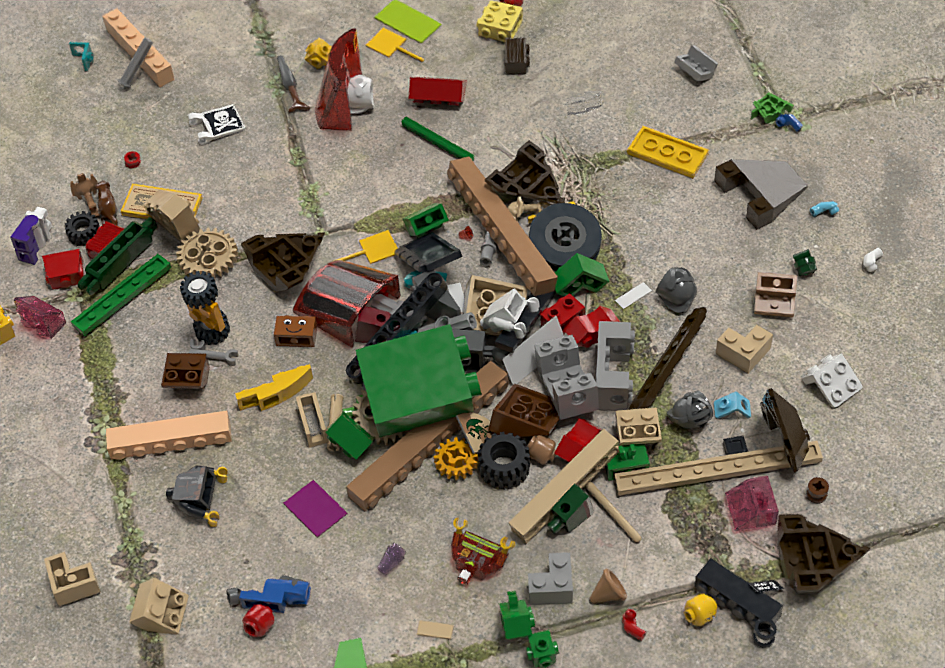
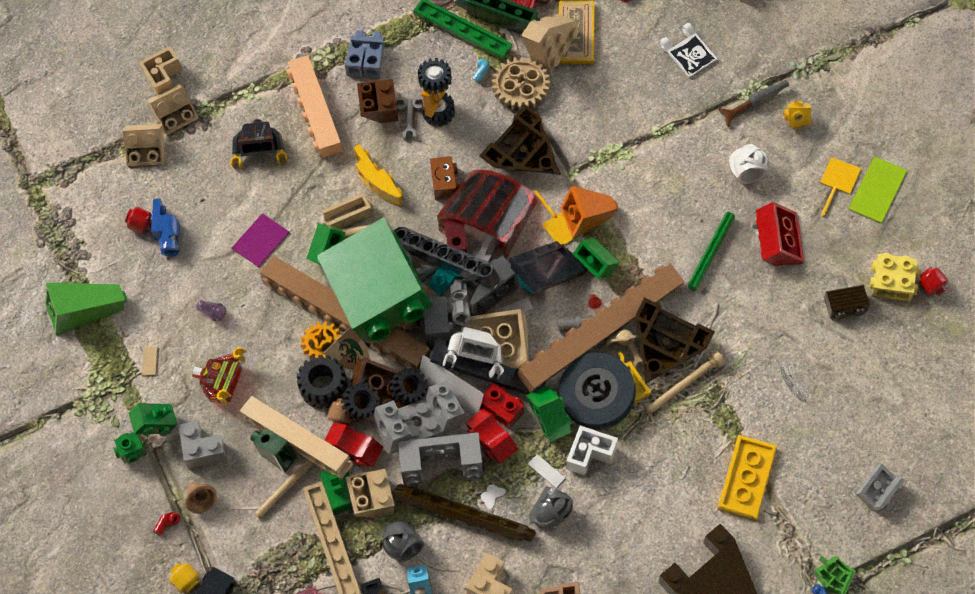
camera: 80 degrees right, 10 degrees up
dark grey hinge [226,587,241,606] -> none
clear red windscreen [315,28,362,131] -> none
none -> tan slope [146,84,199,135]
none -> black tyre [341,382,380,421]
none -> sand blue hips [345,30,384,78]
none -> black tyre [390,367,428,405]
none -> medium azure arm [472,58,490,83]
none -> white sticker [481,485,506,509]
none -> orange slope [560,186,618,239]
none -> white brick [566,426,618,476]
none -> tan piece [646,350,725,413]

